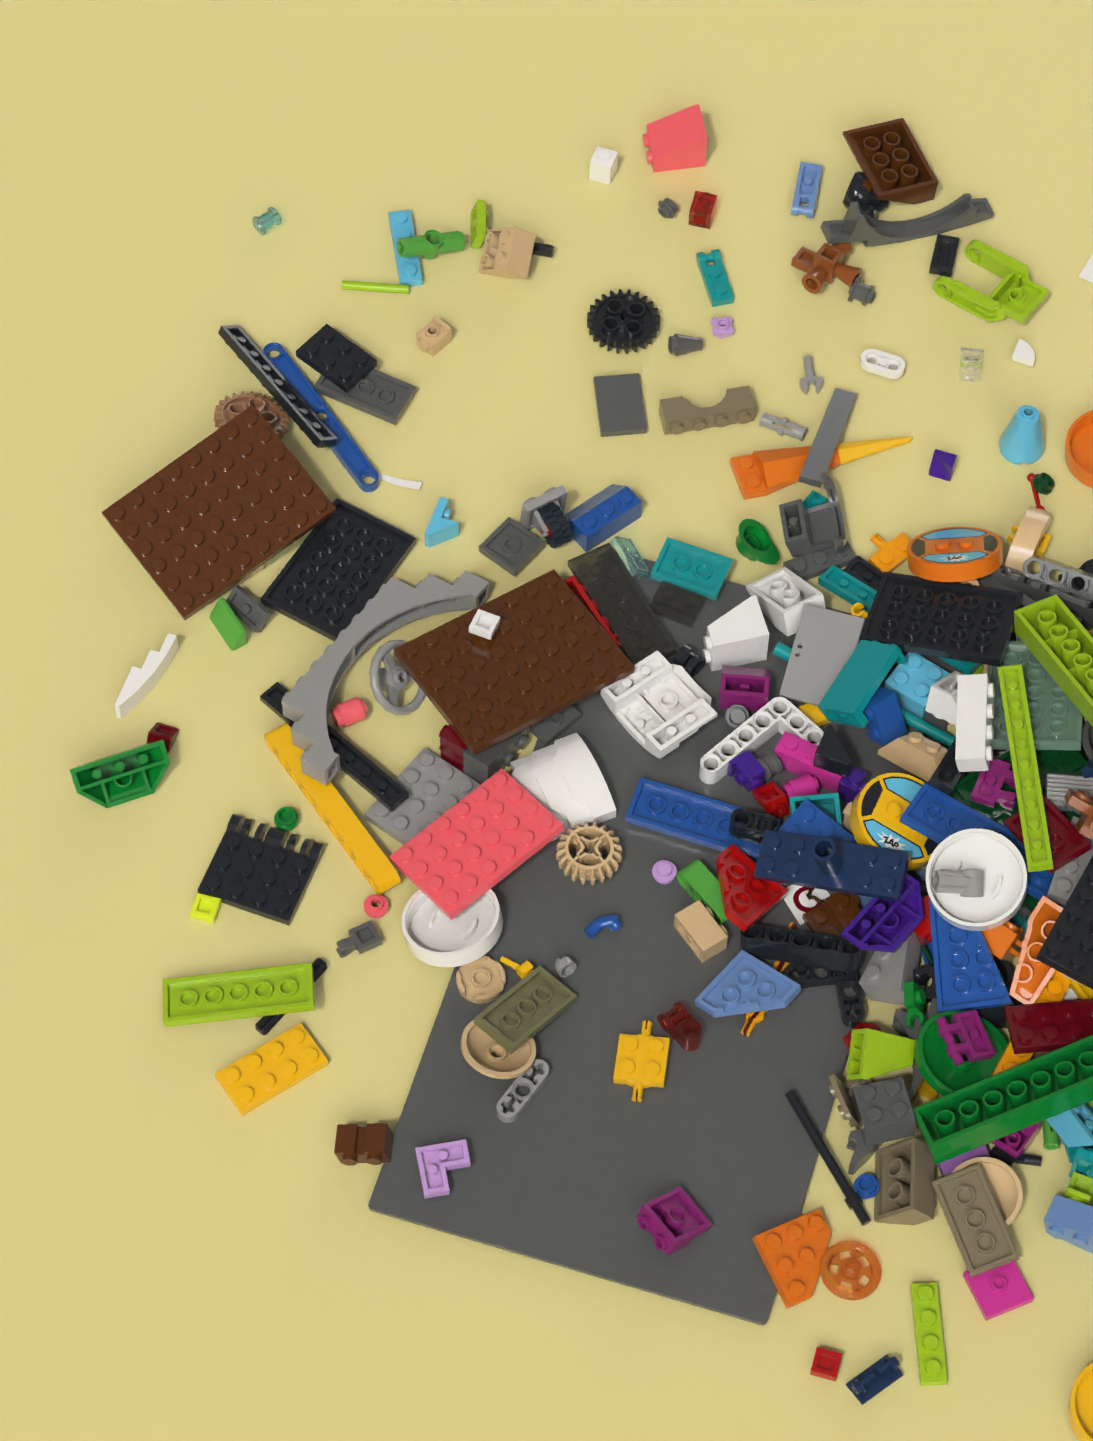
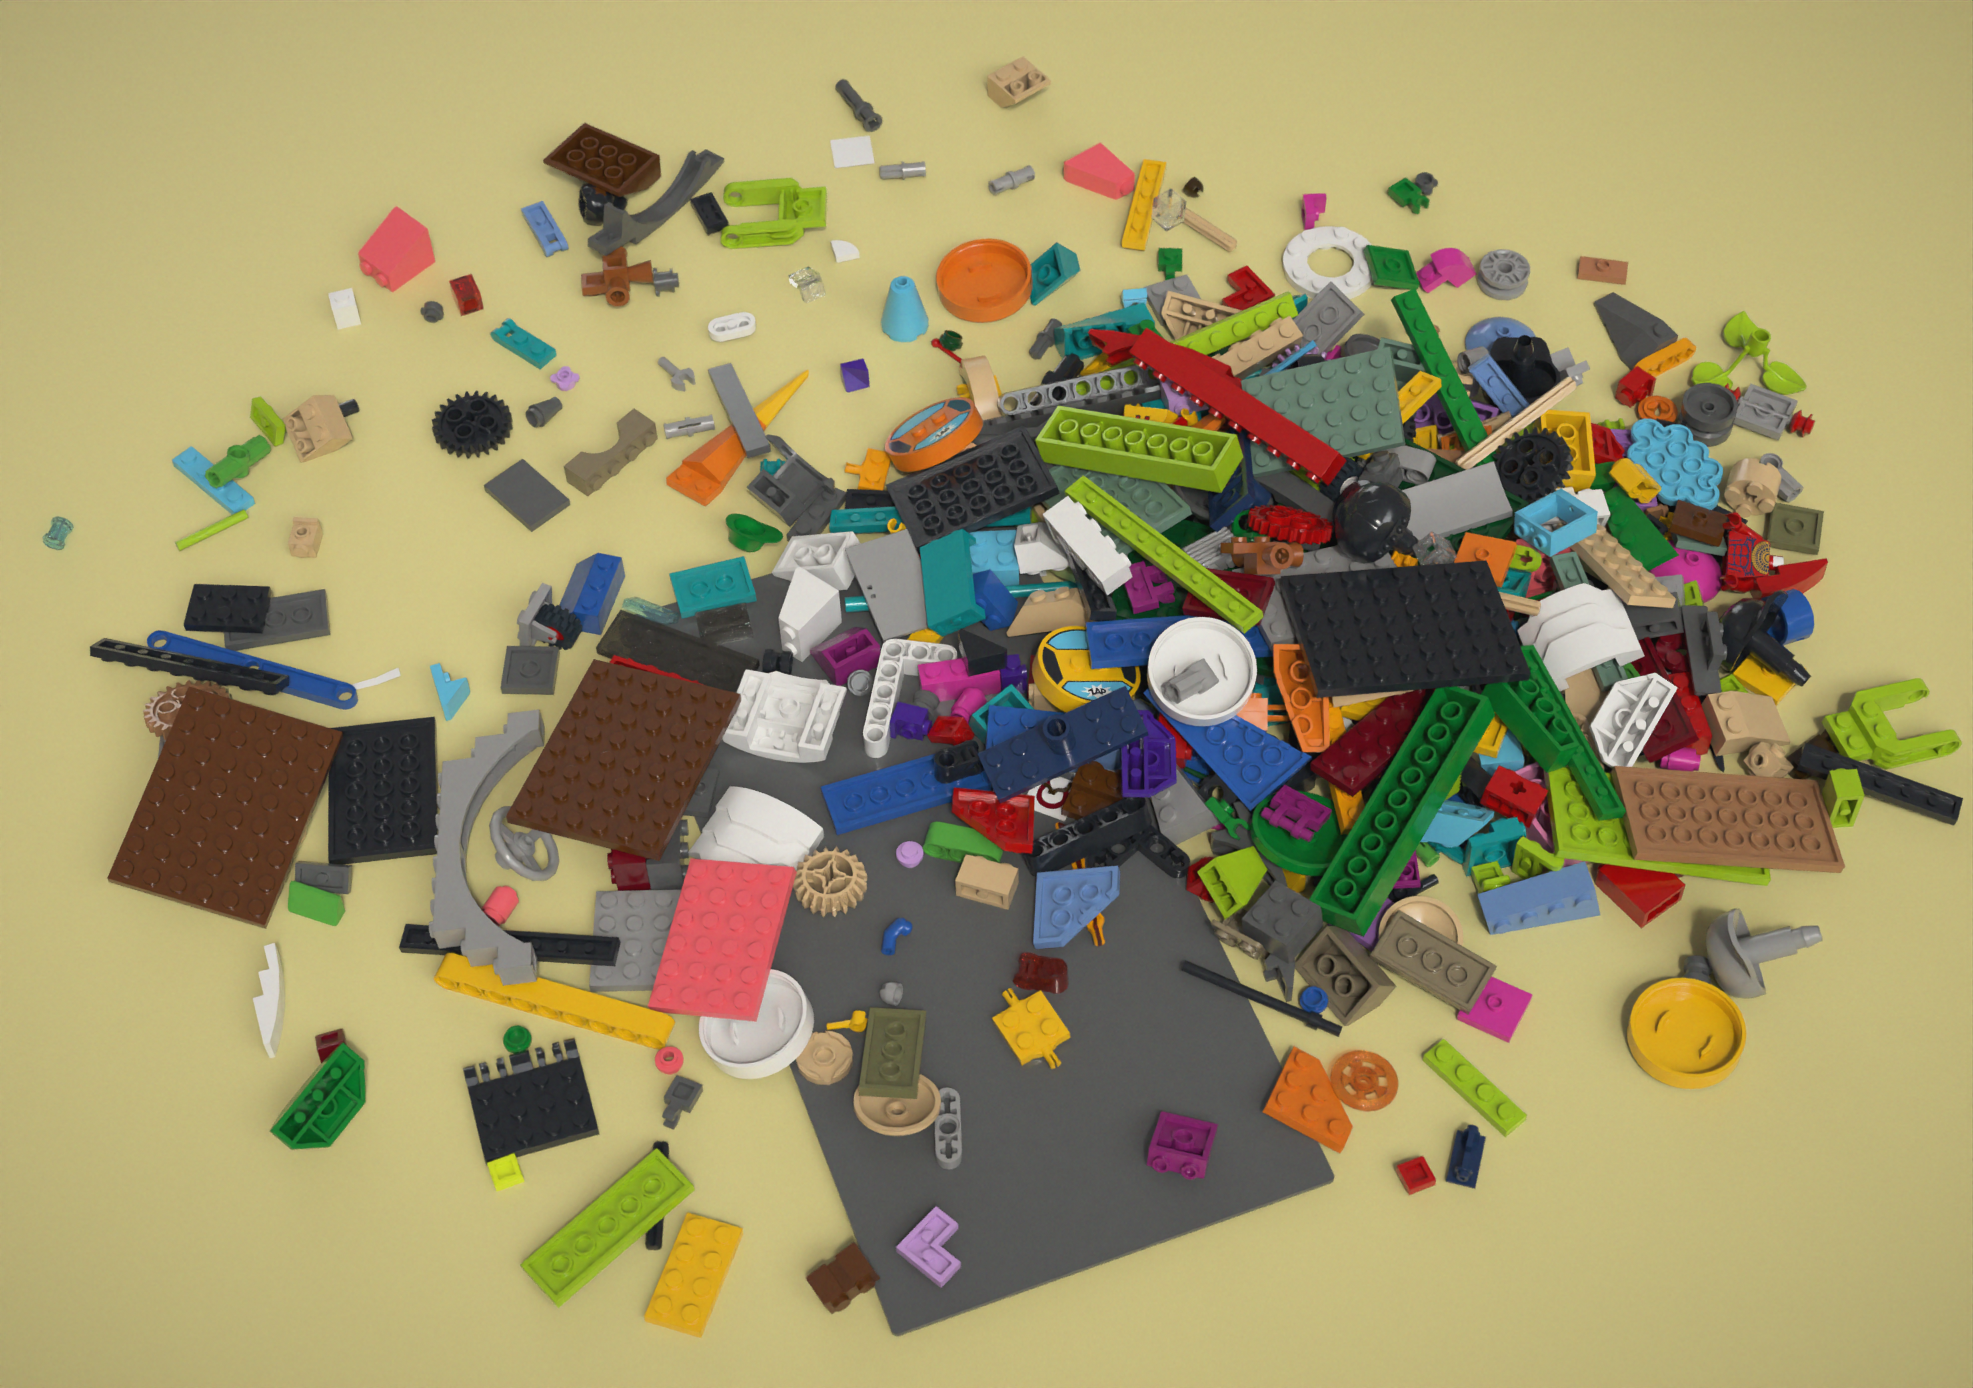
camera: 35 degrees left, 5 degrees down
white plate [469,609,501,640] -> none

